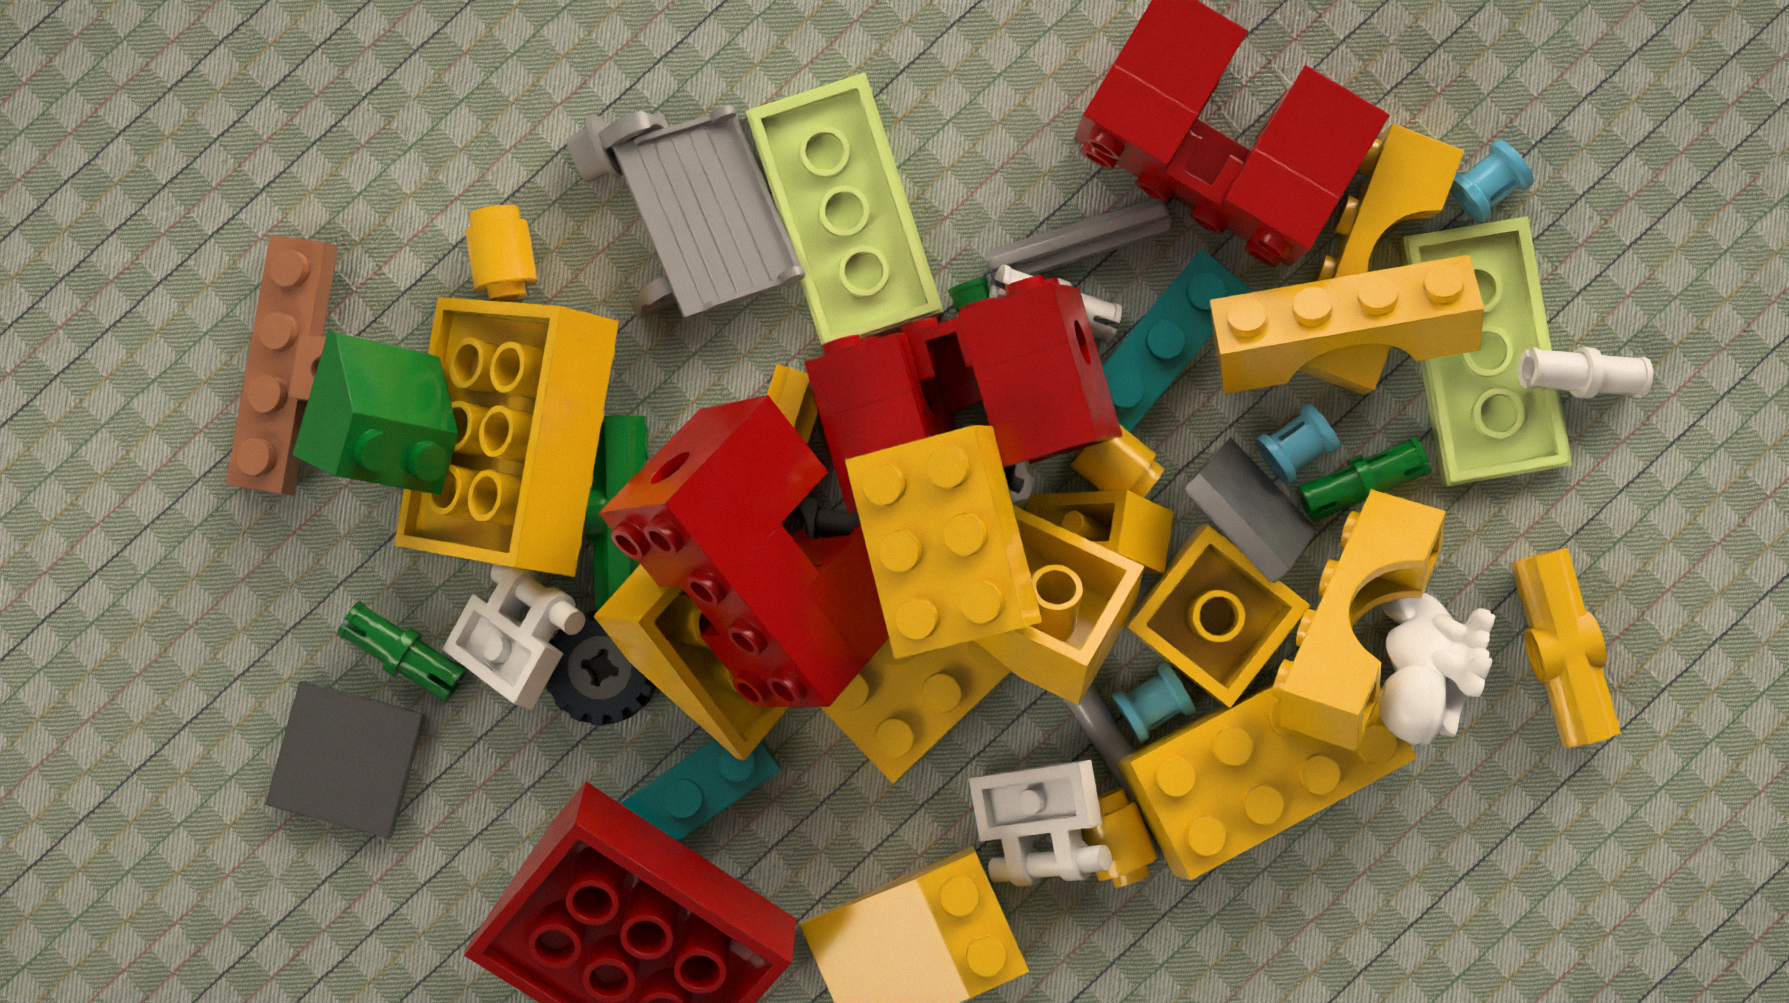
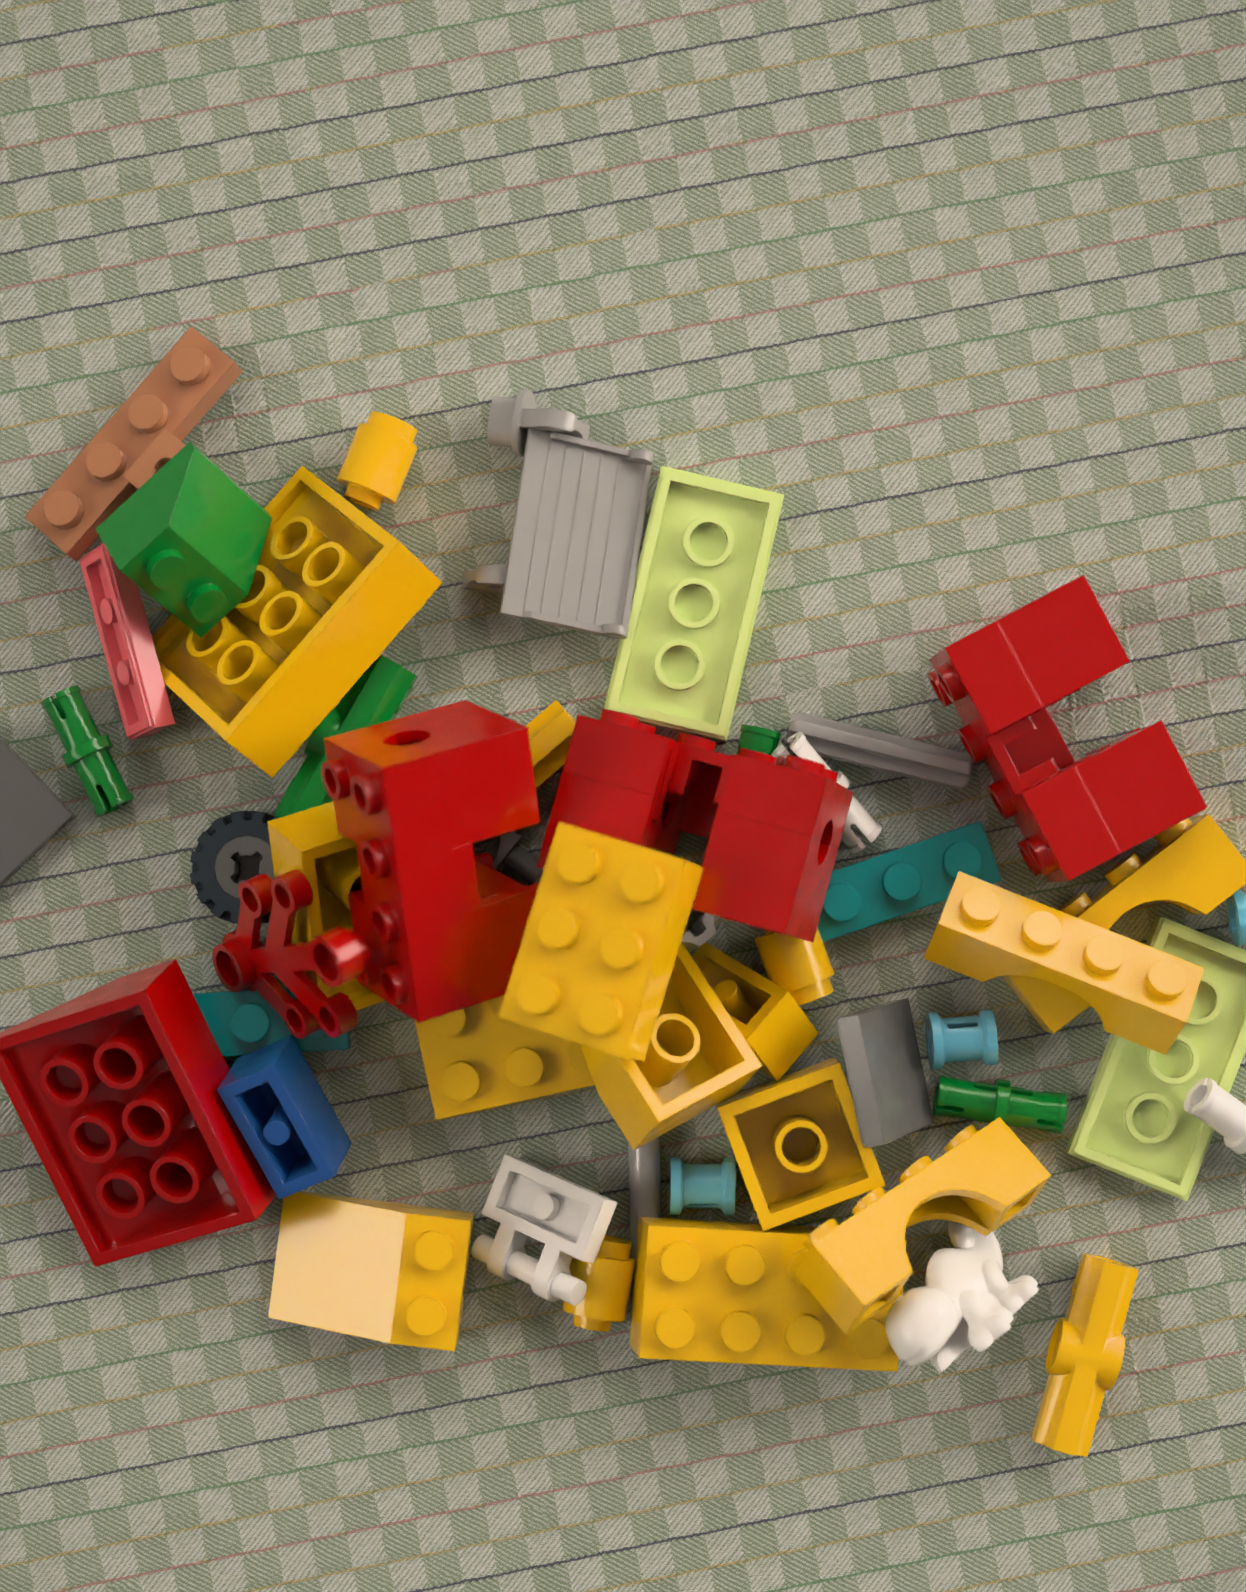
camera: 25 degrees right, 0 degrees up
white plate [442,564,585,710] -> none
none -> coral tile [80,543,175,741]
none -> red plant [212,869,370,1039]
none -> blue brick [217,1035,352,1199]

